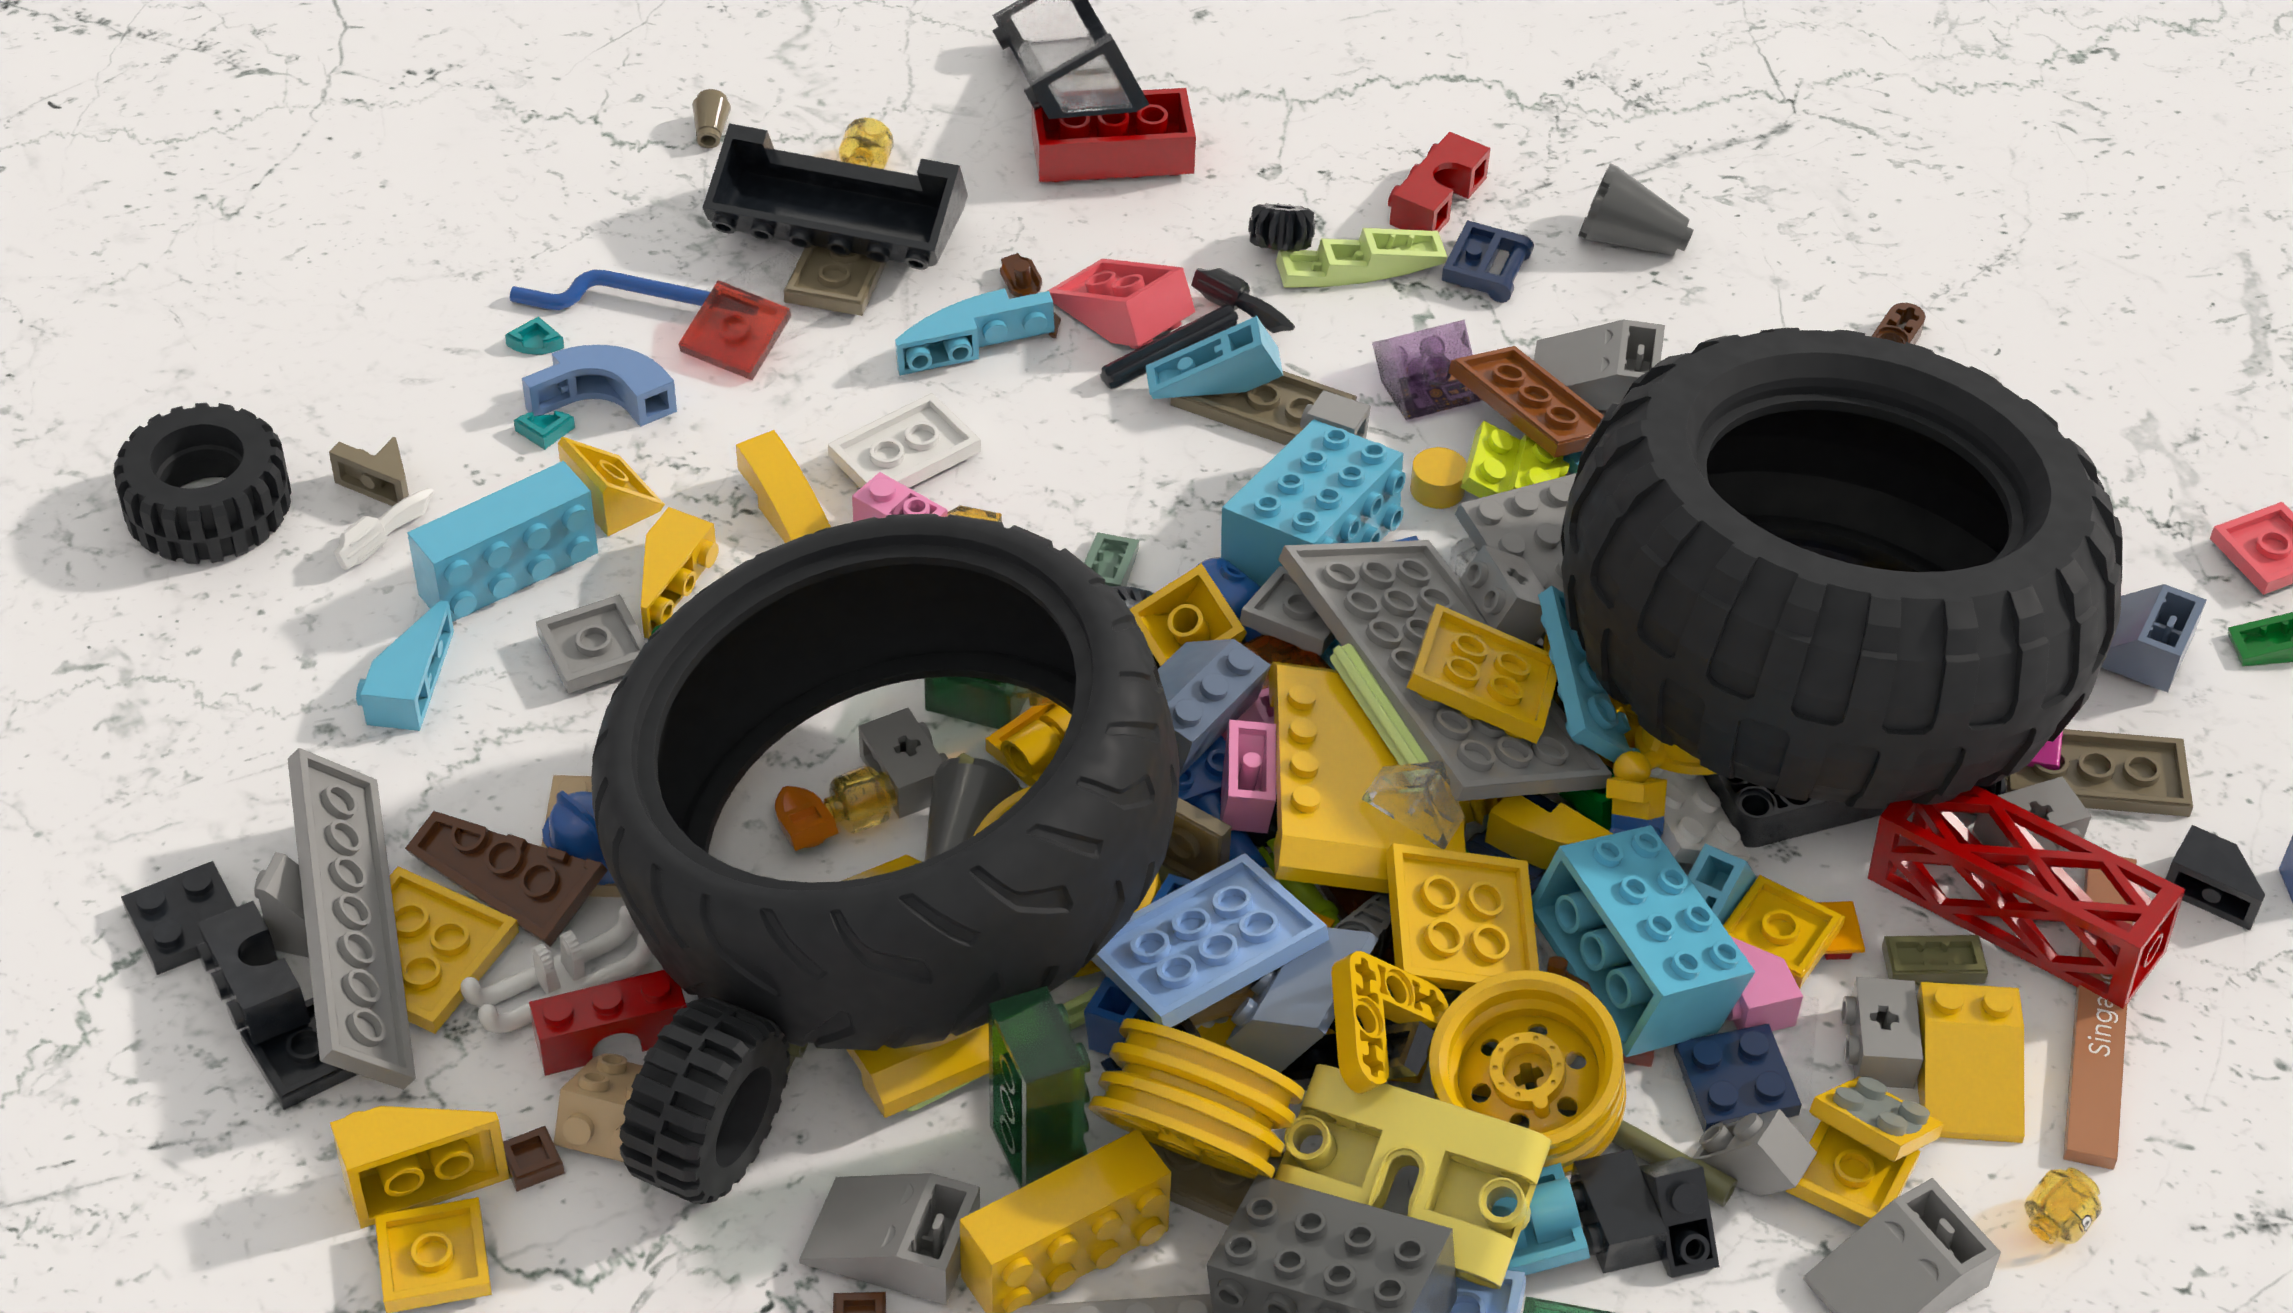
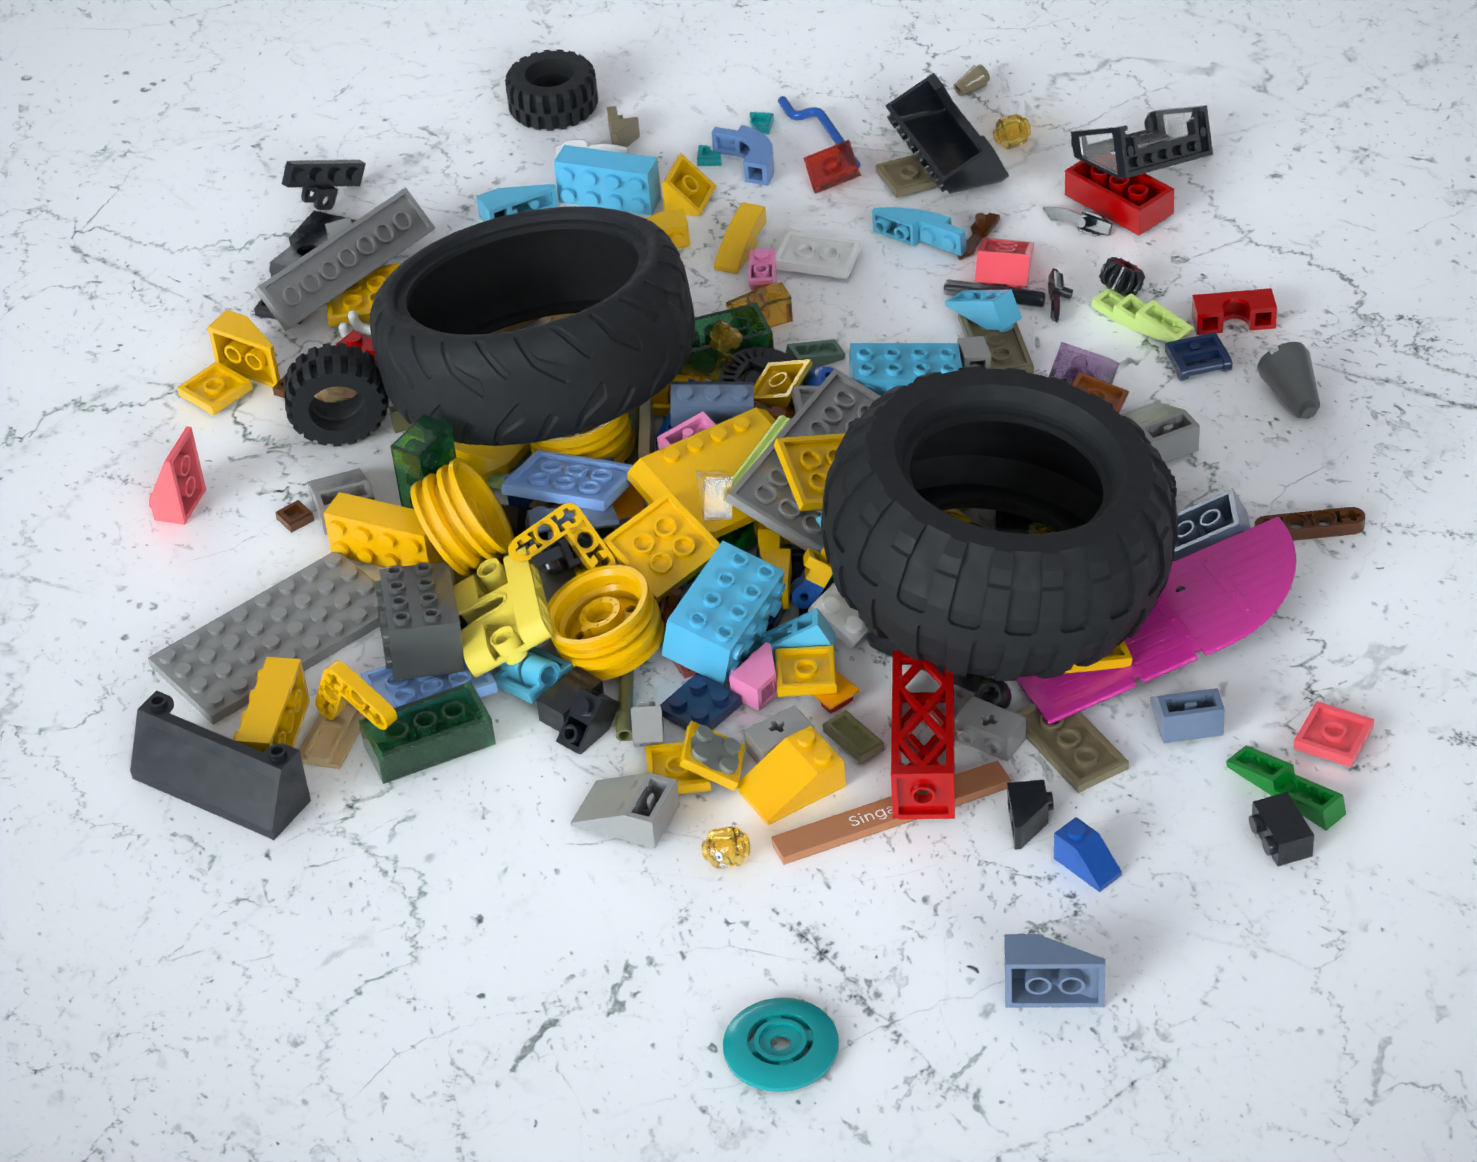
camera: 60 degrees right, 5 degrees down
none -> black plate [281,160,366,210]
none -> piece [1043,206,1113,237]

